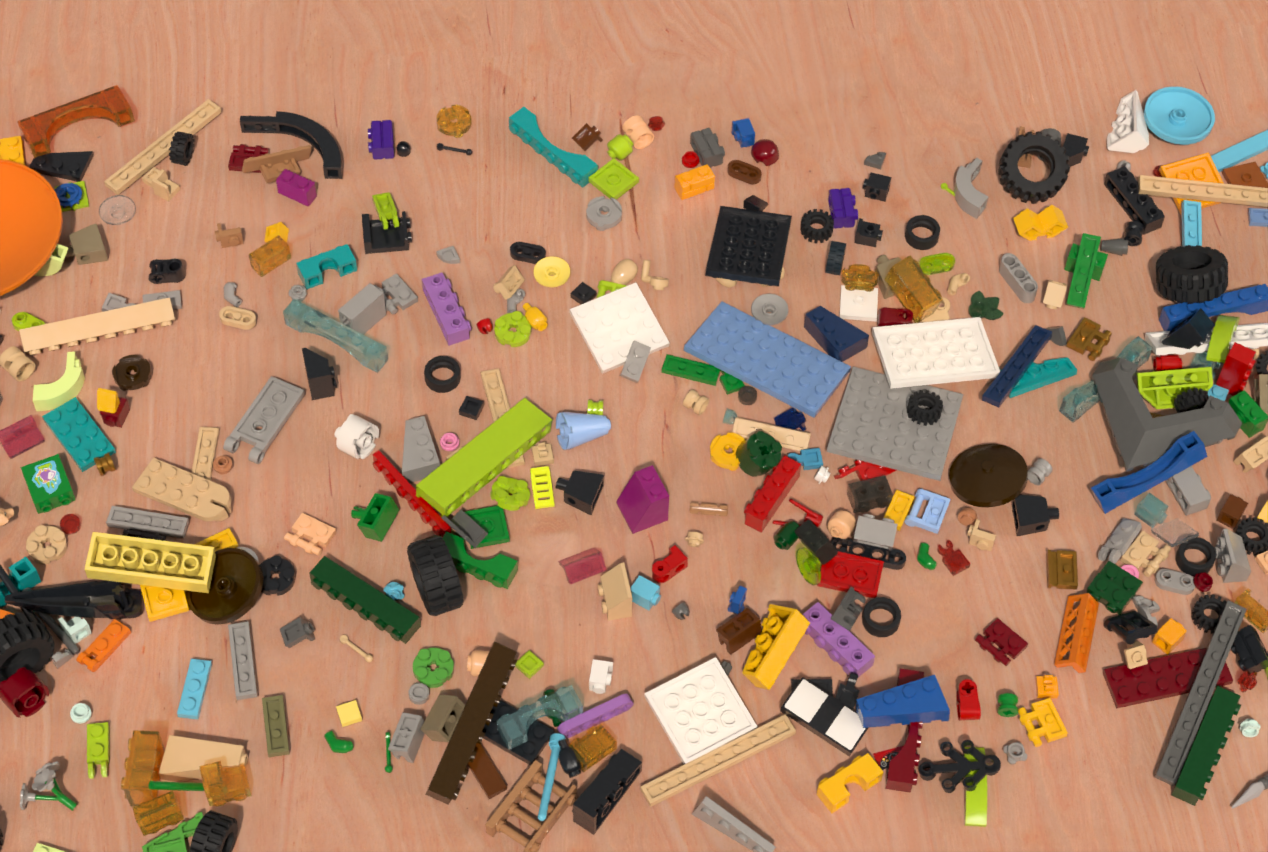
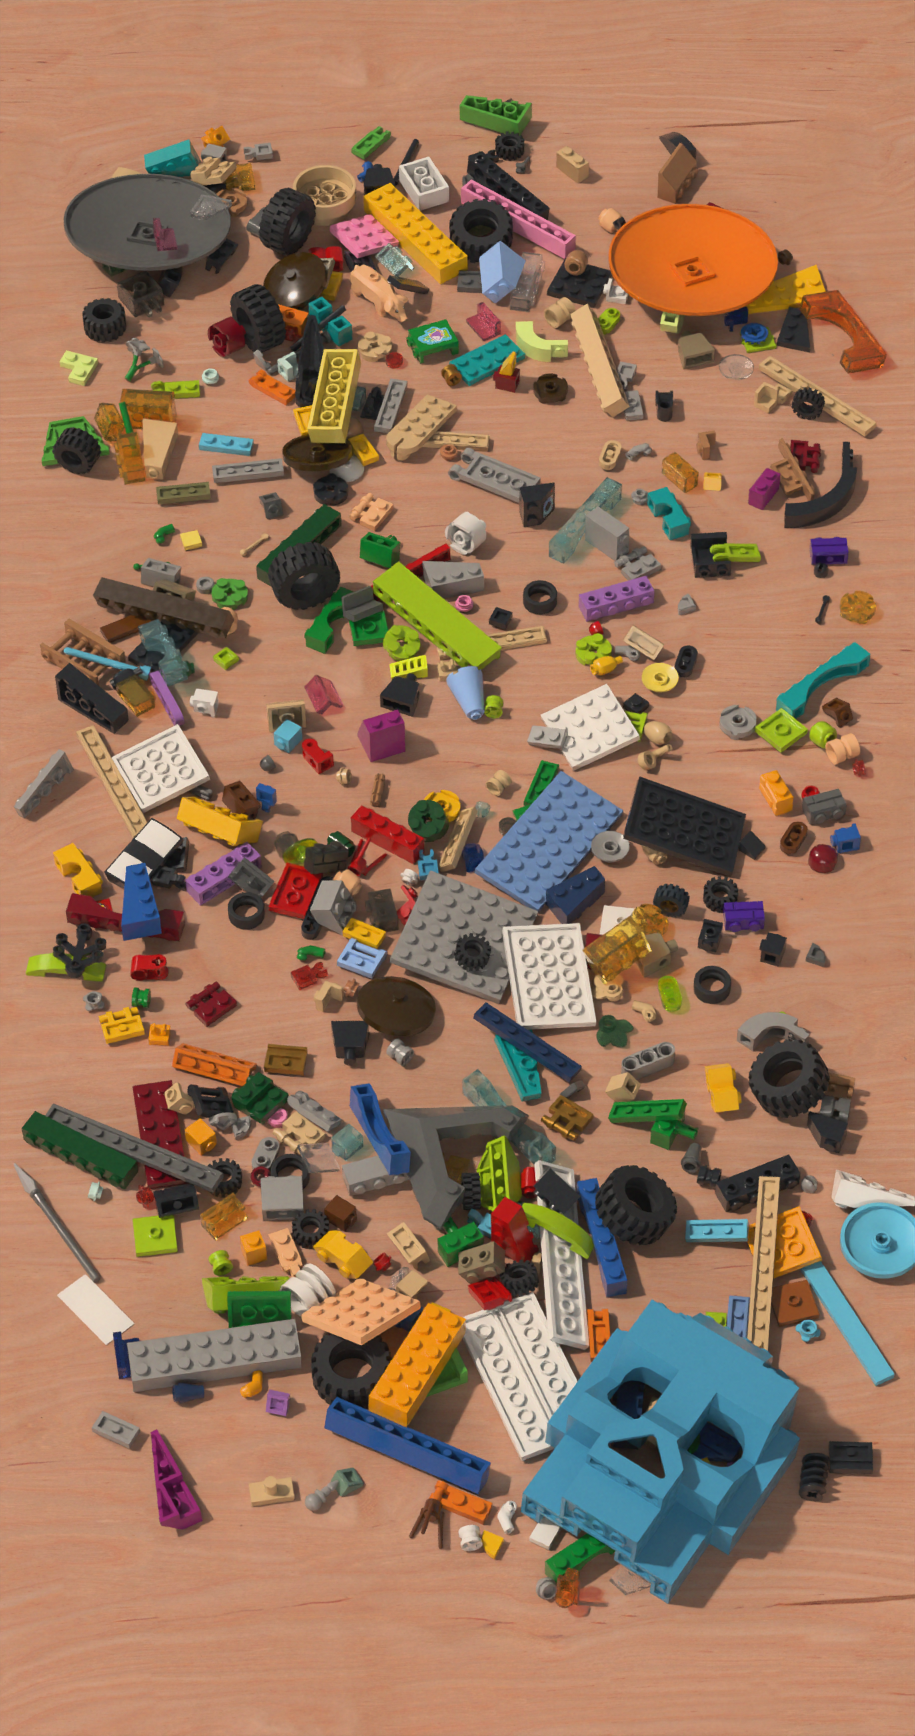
camera: 95 degrees right, 5 degrees down
none -> clear smoke head [274,831,302,861]

